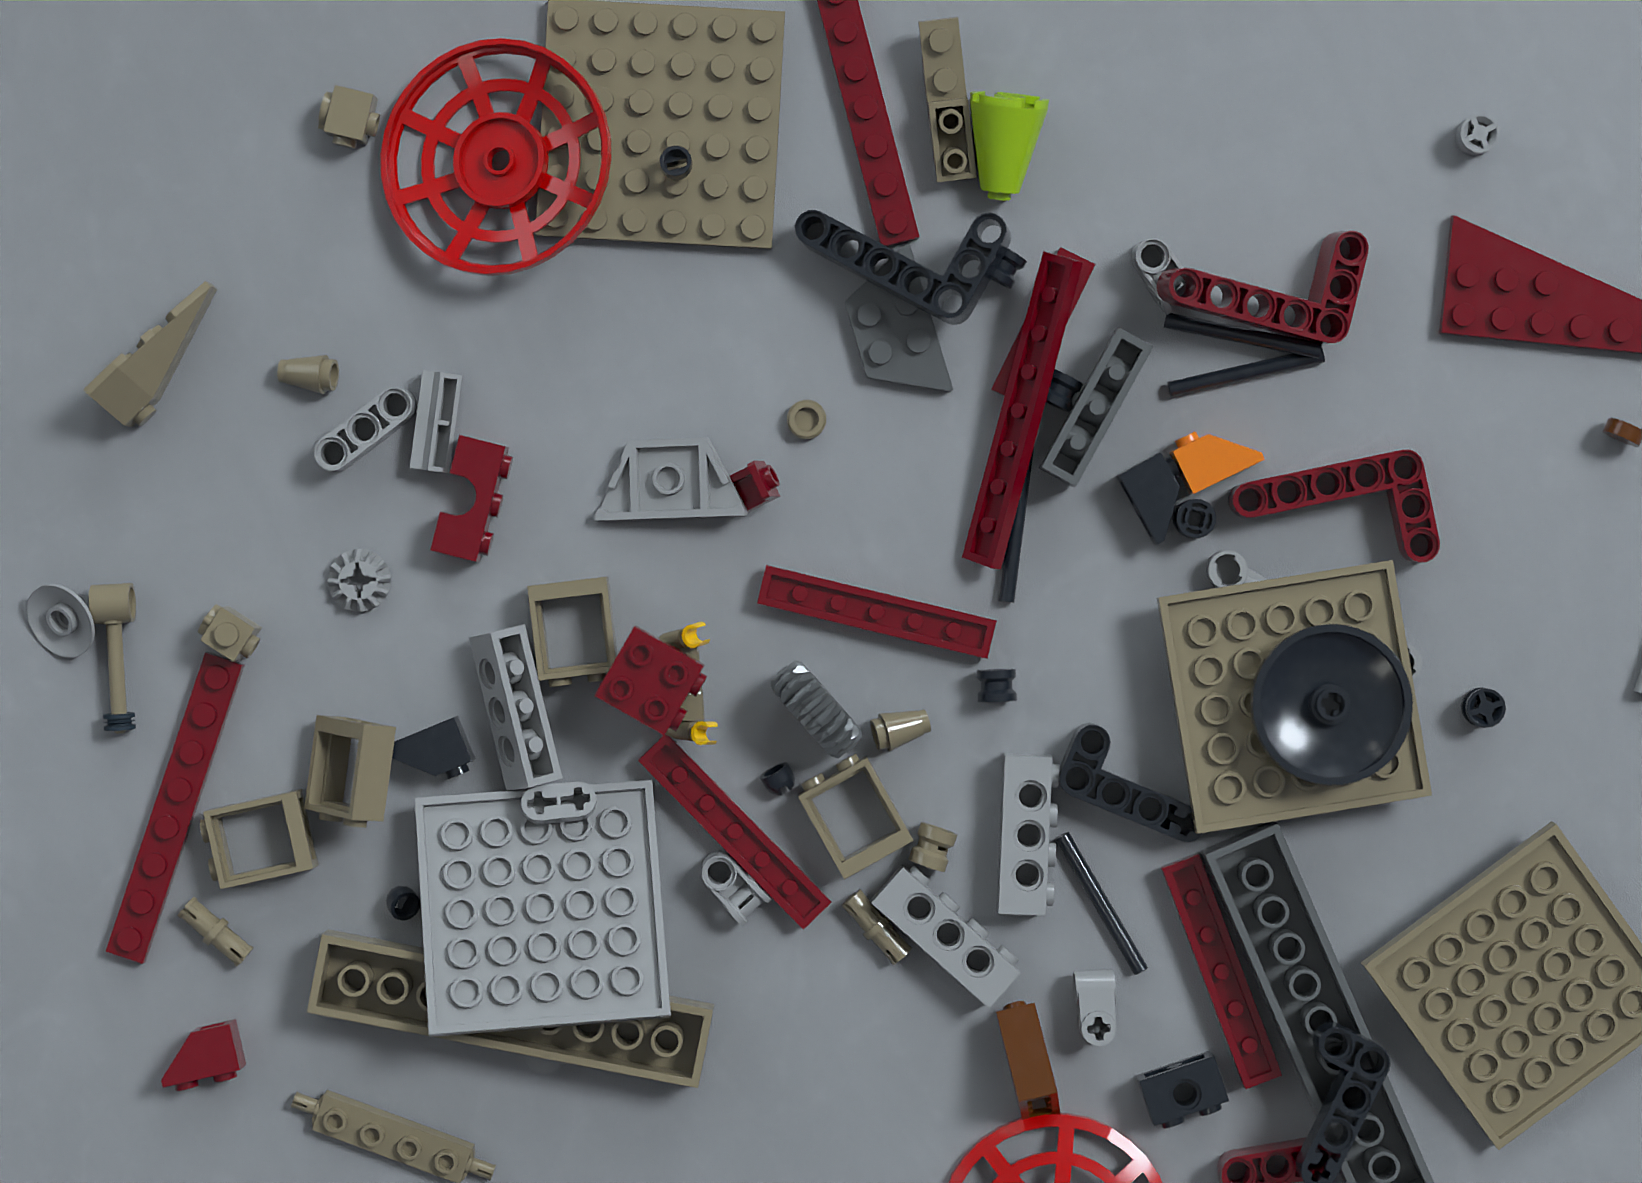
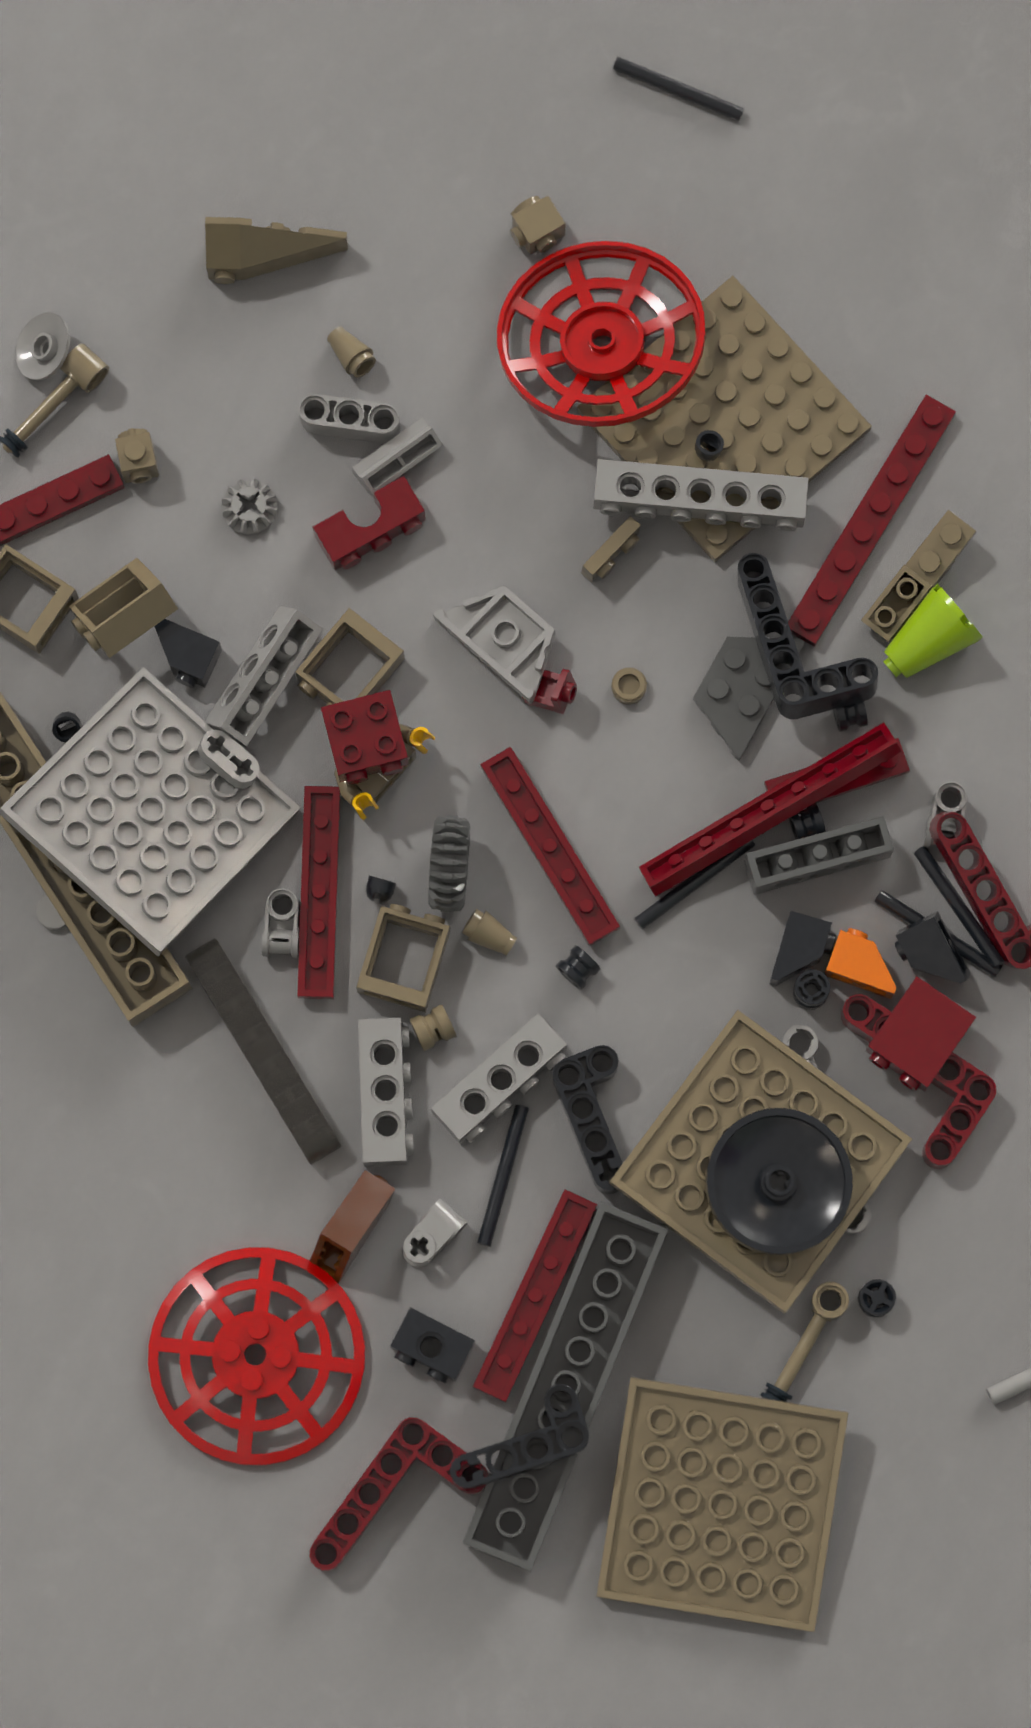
camera: 50 degrees right, 10 degrees down
dark tan pin [841,889,912,965] -> none
none -> clear smoke beam [185,938,342,1165]
none -> dark tan plate [581,516,641,583]
none -> light grey brick [593,459,809,531]
none -> dark tan piece [760,1282,849,1402]
none -> dark red panel [866,976,976,1092]
none -> black slope [895,911,971,984]

